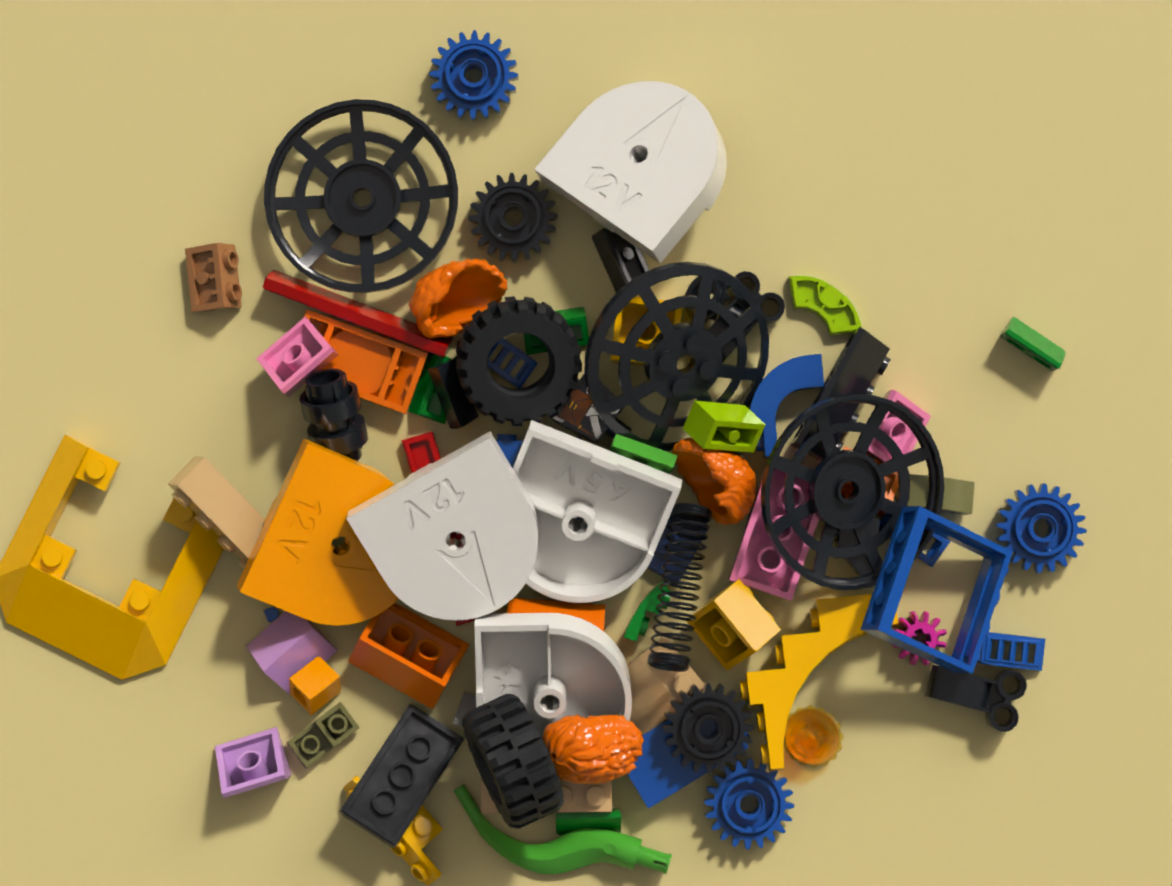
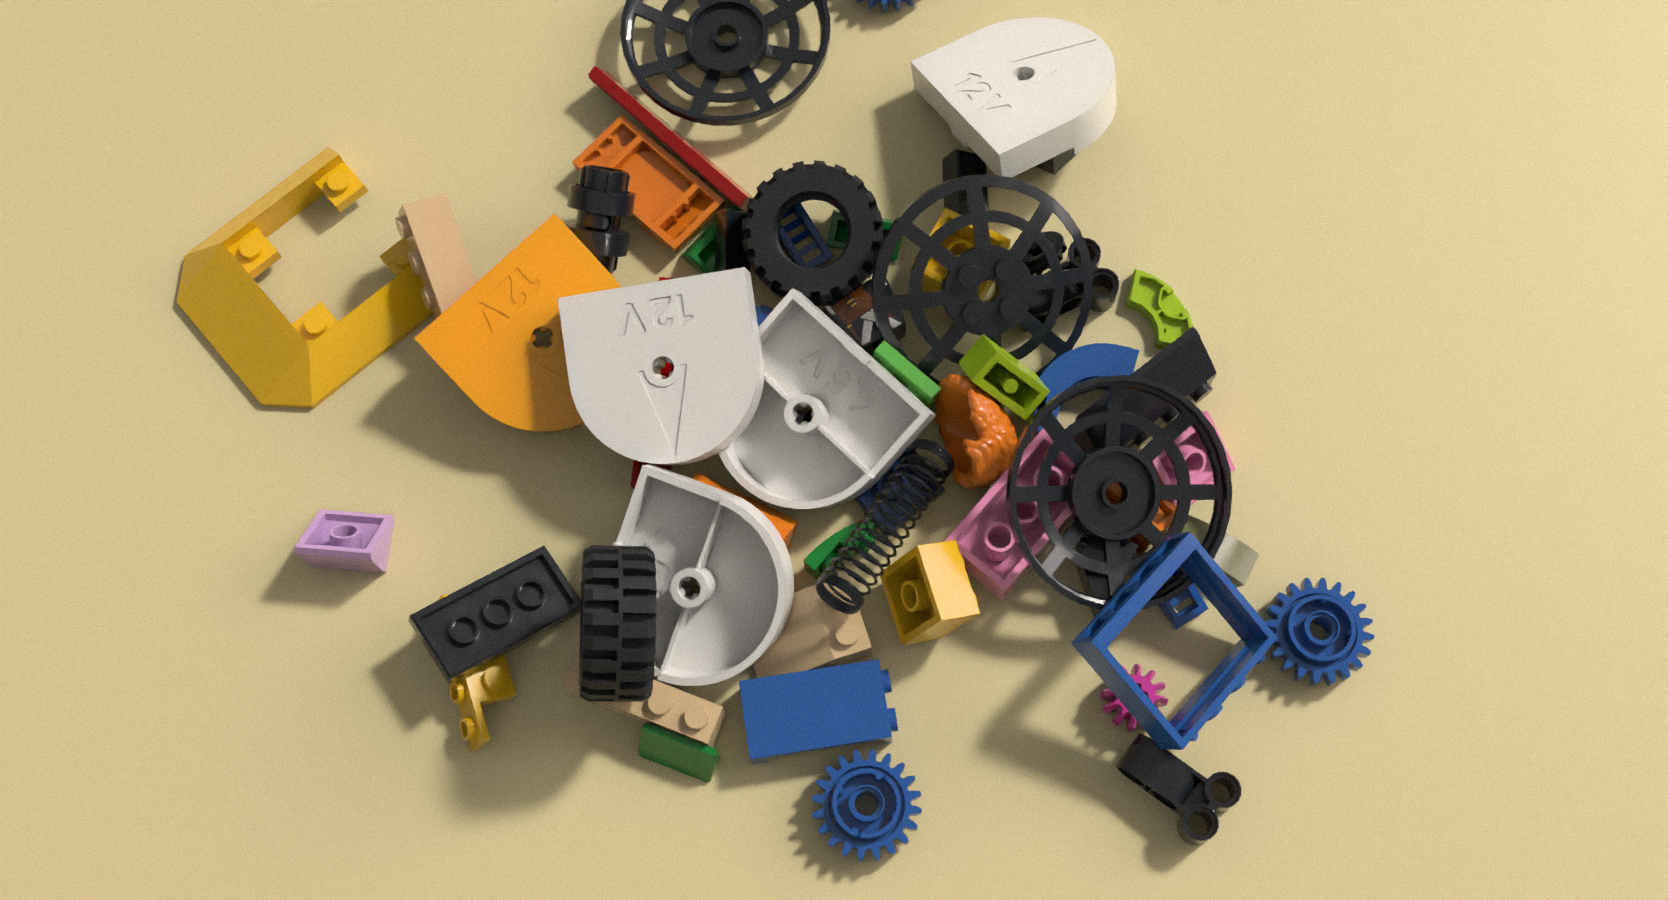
camera: 30 degrees right, 15 degrees down
medium nougat bracket [185,243,242,313] -> none
lavender slope [246,611,338,694] -> none
bright pink slope [256,316,339,397] -> none
blue piece [263,607,279,622] -> none
olive slope [286,702,360,769] -> none
light orange panel [289,657,341,715] -> none
orange slope [348,603,470,709] -> none
orange hair [409,258,508,338] -> none
bright green animal [454,784,672,874] -> none
black gear [468,173,558,263] -> none
orange hair [543,714,644,784] -> none
black gear [662,682,754,774] -> none
yellow arch [740,594,898,772] -> none
clear yellow piece [784,705,844,768] -> none
blue slope [977,632,1045,671] -> none
slope [1000,317,1066,371] -> none

